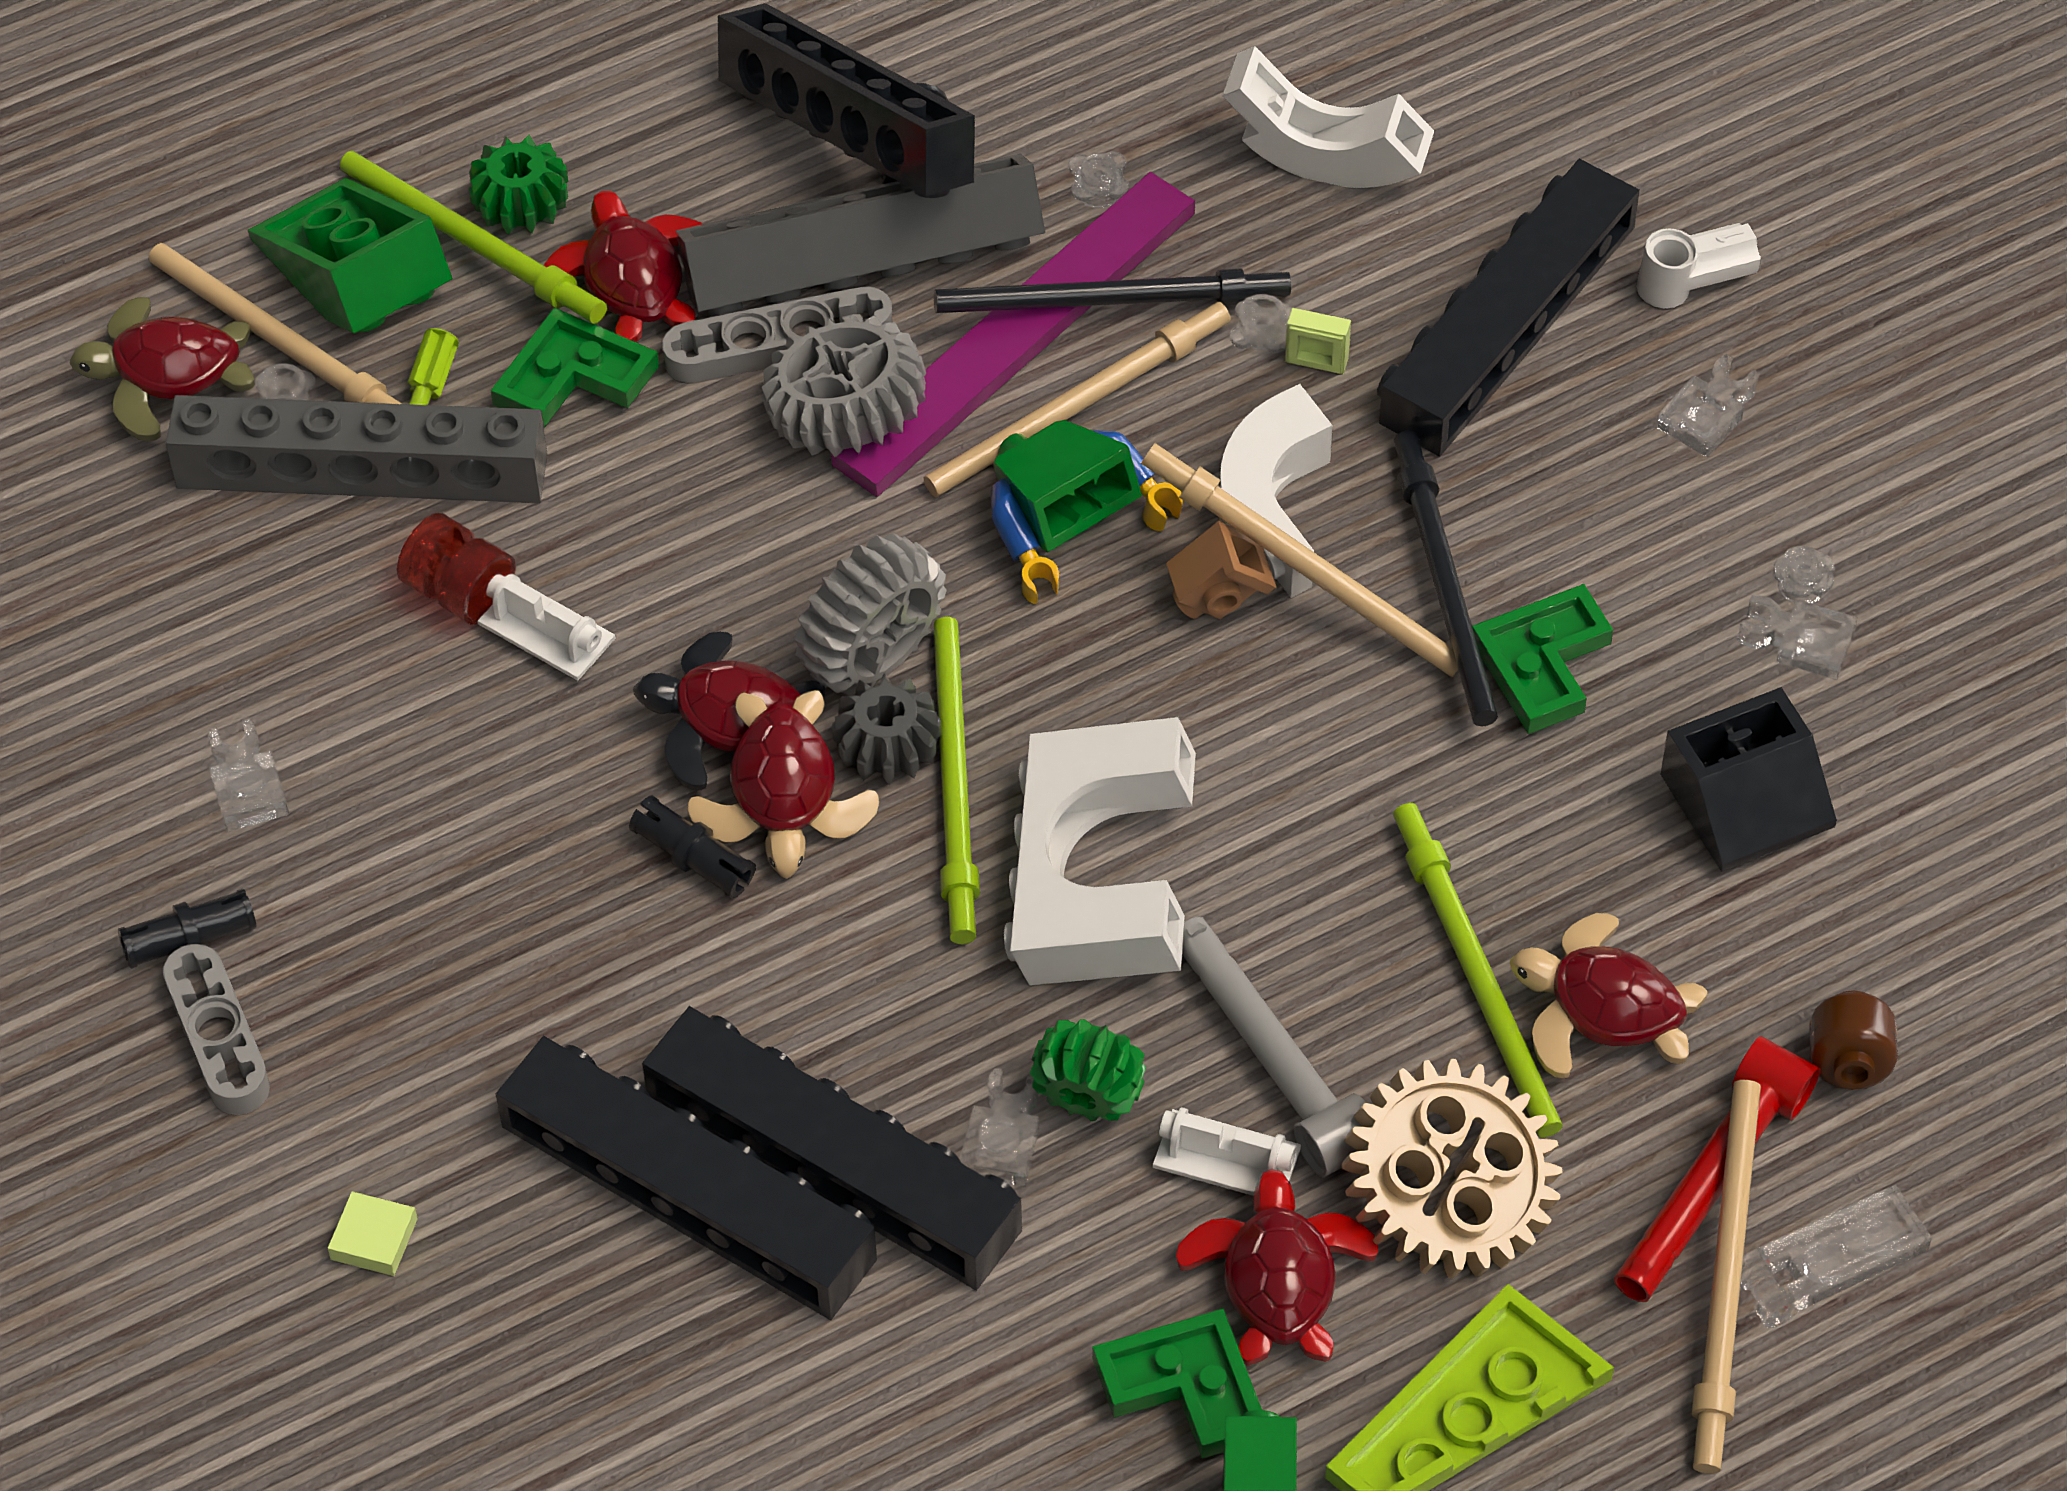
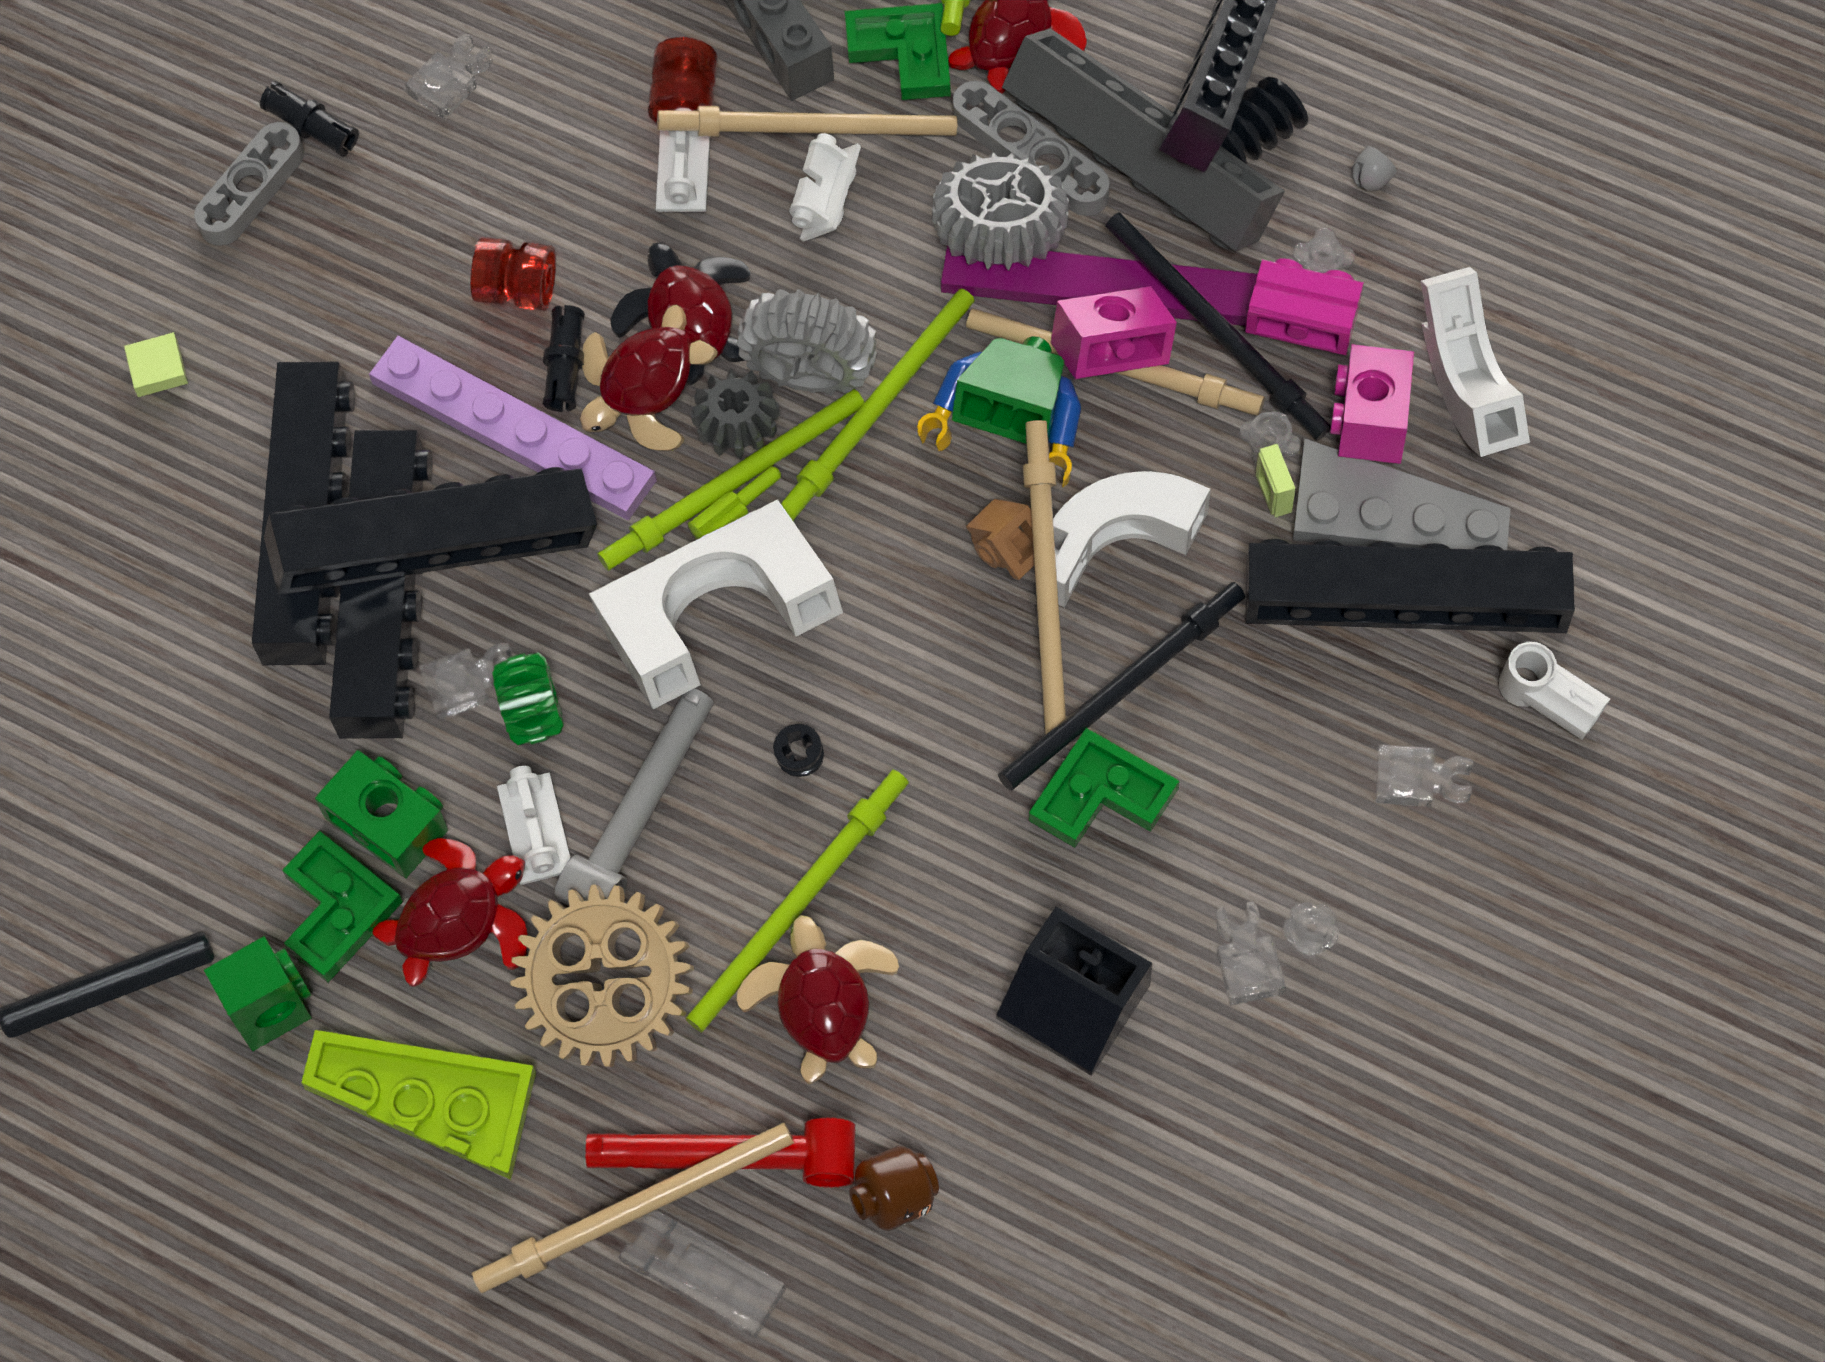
camera: 60 degrees right, 10 degrees up
none -> black brick [264,467,597,595]
none -> green brick [315,750,449,879]
none -> lavender plate [369,336,656,521]
none -> clear red wheel [470,236,556,311]
none -> tan bar [657,106,957,137]
none -> lime axle [687,466,781,540]
none -> black bush [773,724,824,777]
none -> lime bar [781,289,975,521]
none -> white hinge [789,133,861,242]
none -> dark pink brick [1051,286,1177,379]
none -> dark pink brick [1245,259,1364,355]
none -> light grey wing [1293,439,1511,550]
none -> dark pink brick [1330,344,1414,464]
none -> light grey hinge [1352,146,1397,191]

